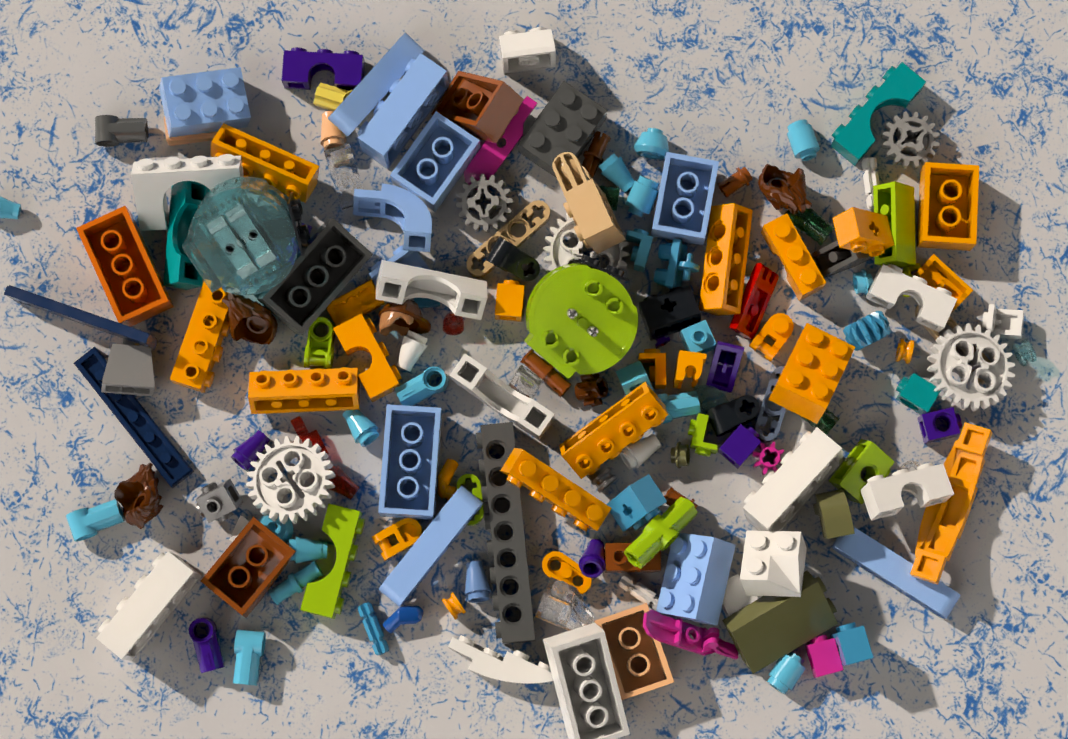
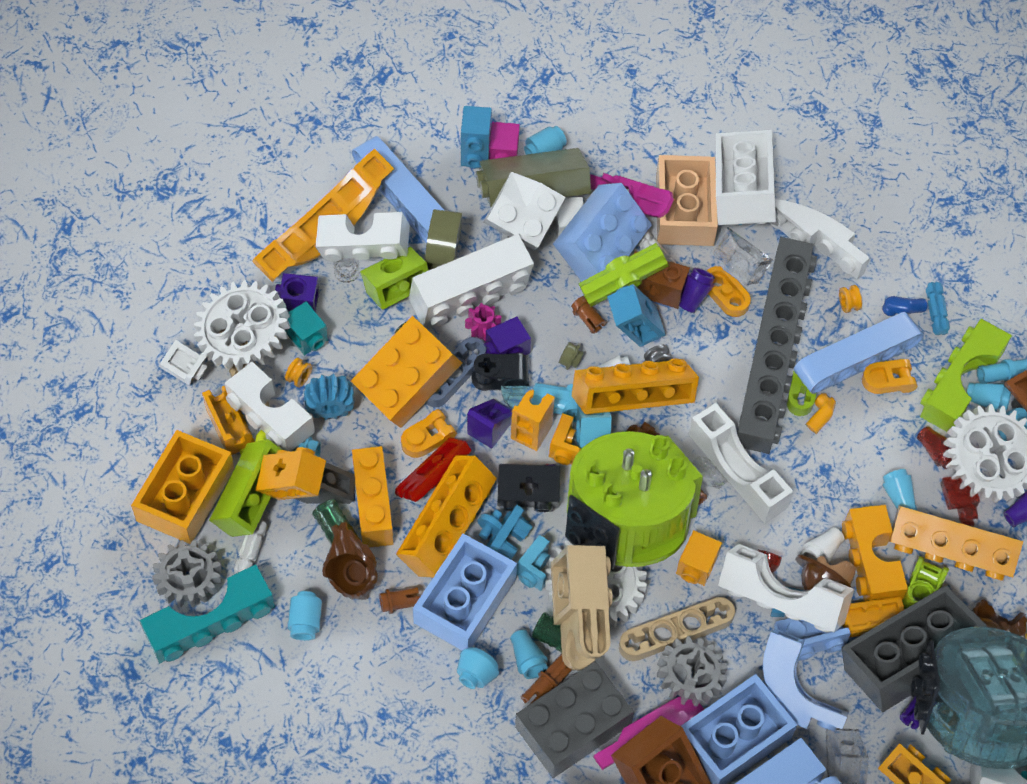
camera: 165 degrees left, 20 degrees down
light blue brick [378,404,443,520] -> none
medium azure piece [394,366,449,406] -> none
medium blue cone [465,561,492,603] -> none
black piece [486,237,540,281] -> none
light orange brick [500,448,611,532] -> none
medium azure brick [625,175,659,217] -> none
medium azure brick [679,320,717,353] -> none
lime bracket [687,413,719,457] -> none
clear light blue bush [1012,339,1037,367] -> none

